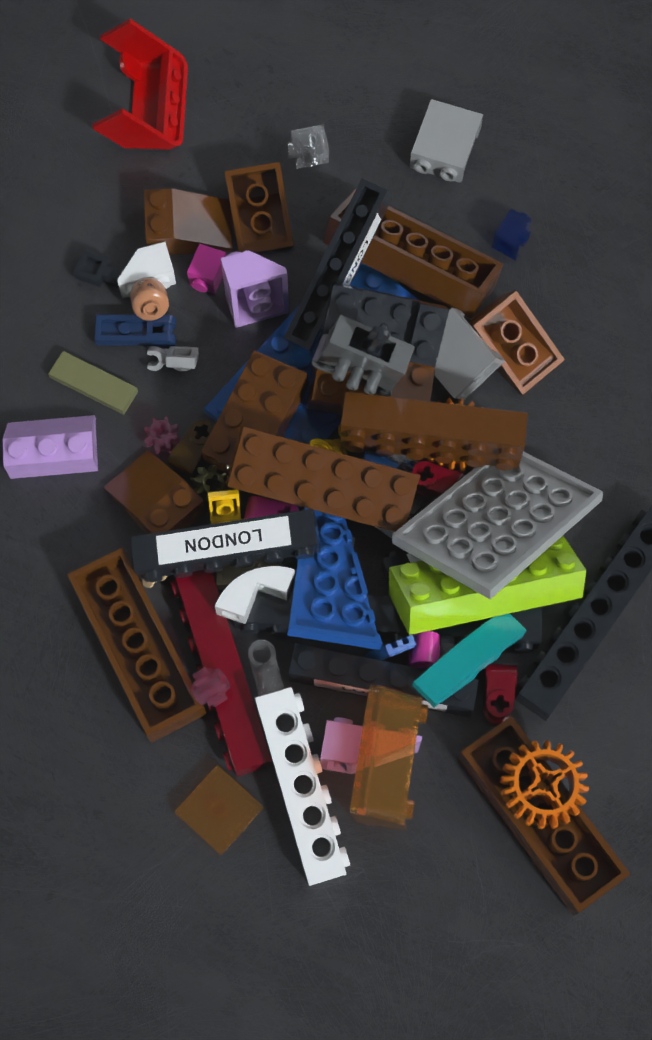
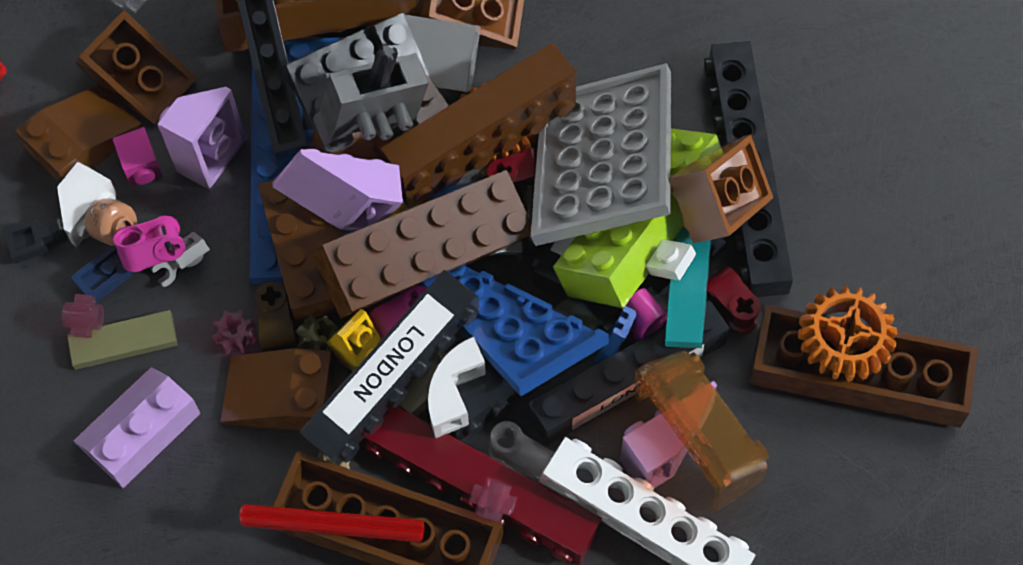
camera: 40 degrees left, 5 degrees down
none -> clear pink gear [62,294,104,338]
none -> dark pink piece [113,216,185,272]
none -> red axle [239,504,424,542]
none -> lavender slope [273,149,403,232]
none -> white plate [646,239,696,281]
none -> dark orange slope [669,134,773,243]

